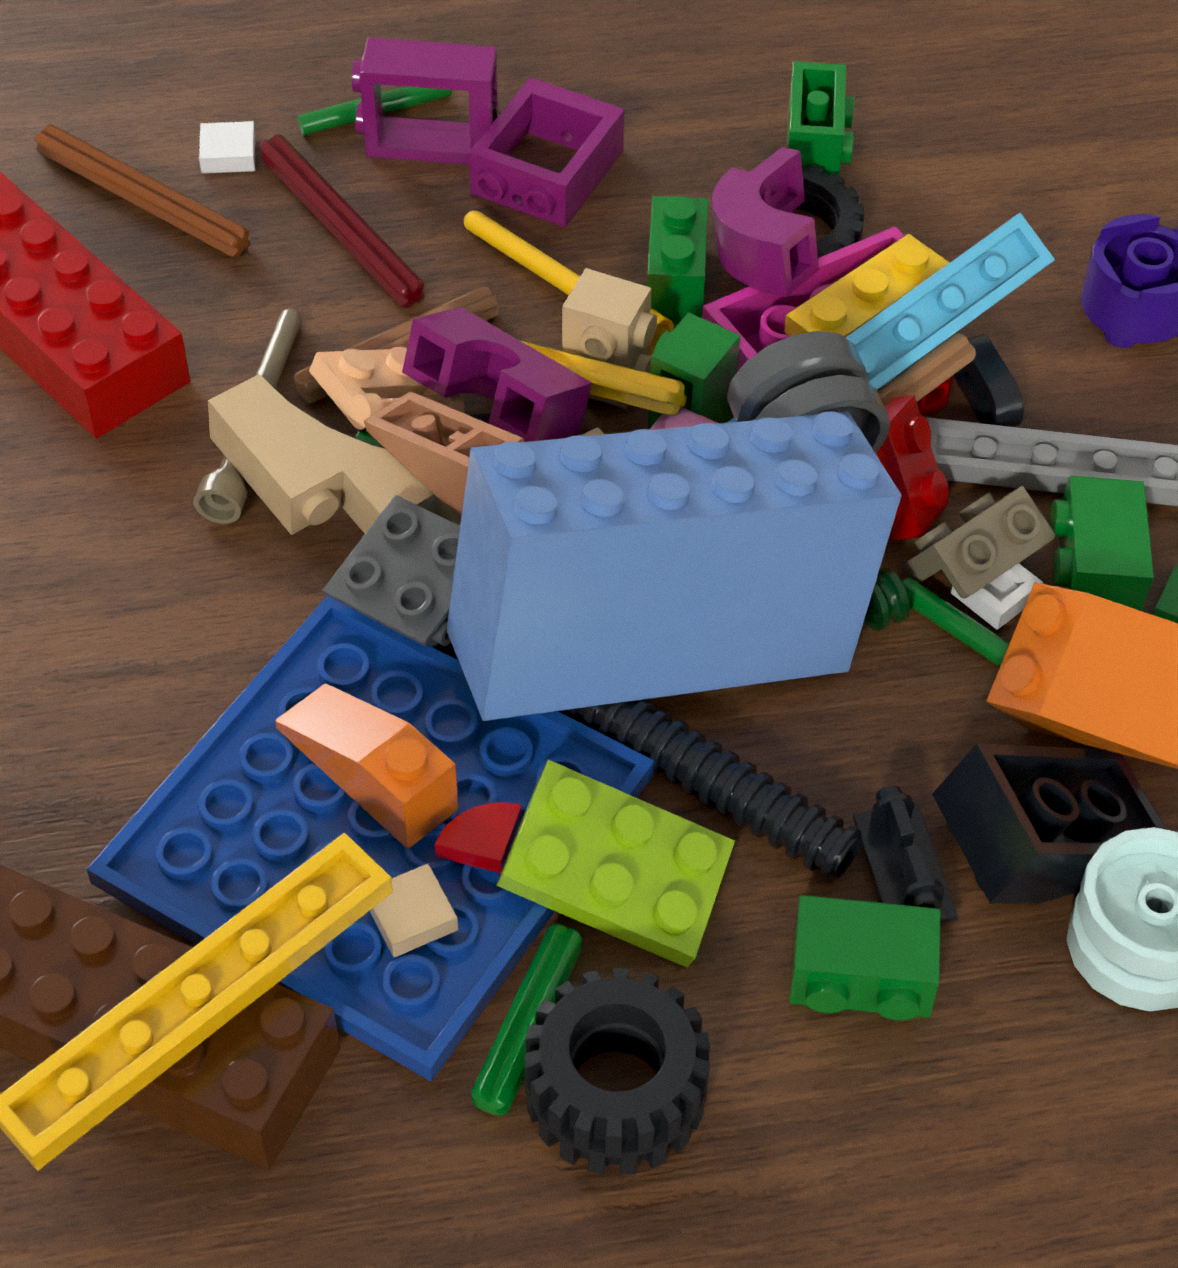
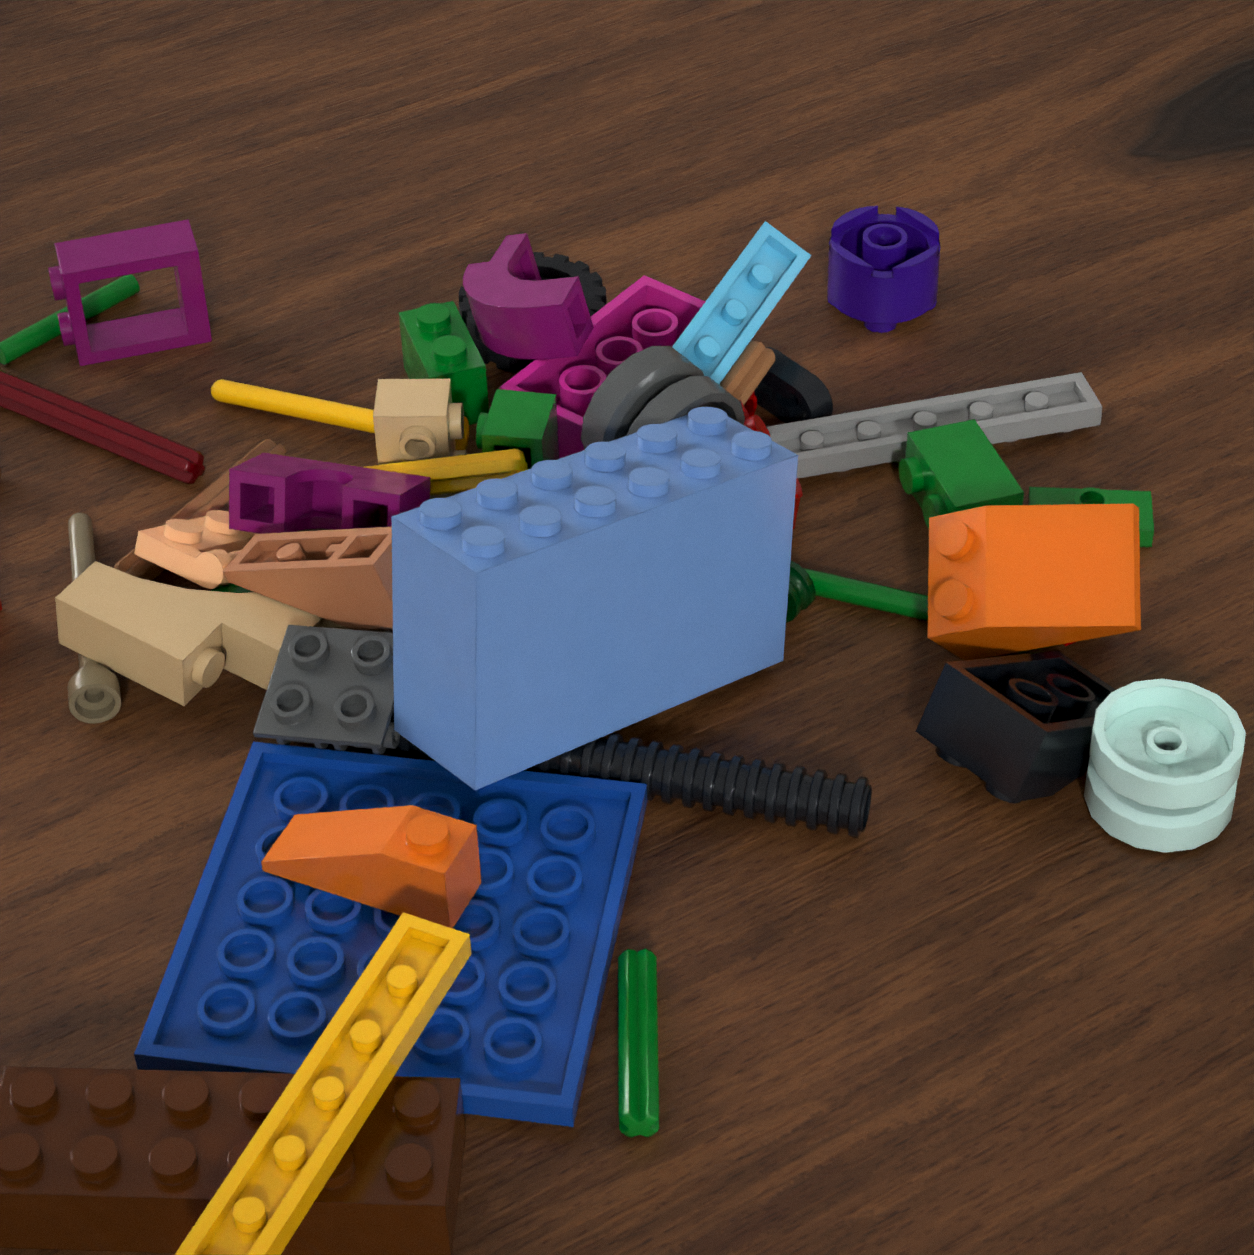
camera: 20 degrees left, 10 degrees down
tan tile [370,864,458,957] -> none
red tile [435,802,522,873] -> none
magenta window [469,77,625,228] -> none
lime plate [496,760,735,968] -> none
black tyre [524,968,710,1175] -> none
yellow plate [784,234,950,338] -> none
green brick [786,61,854,175] -> none
green brick [789,895,941,1020] -> none
black hinge [853,786,958,923] -> none
dark tan bracket [901,485,1055,599] -> none
white plate [951,563,1043,630] -> none

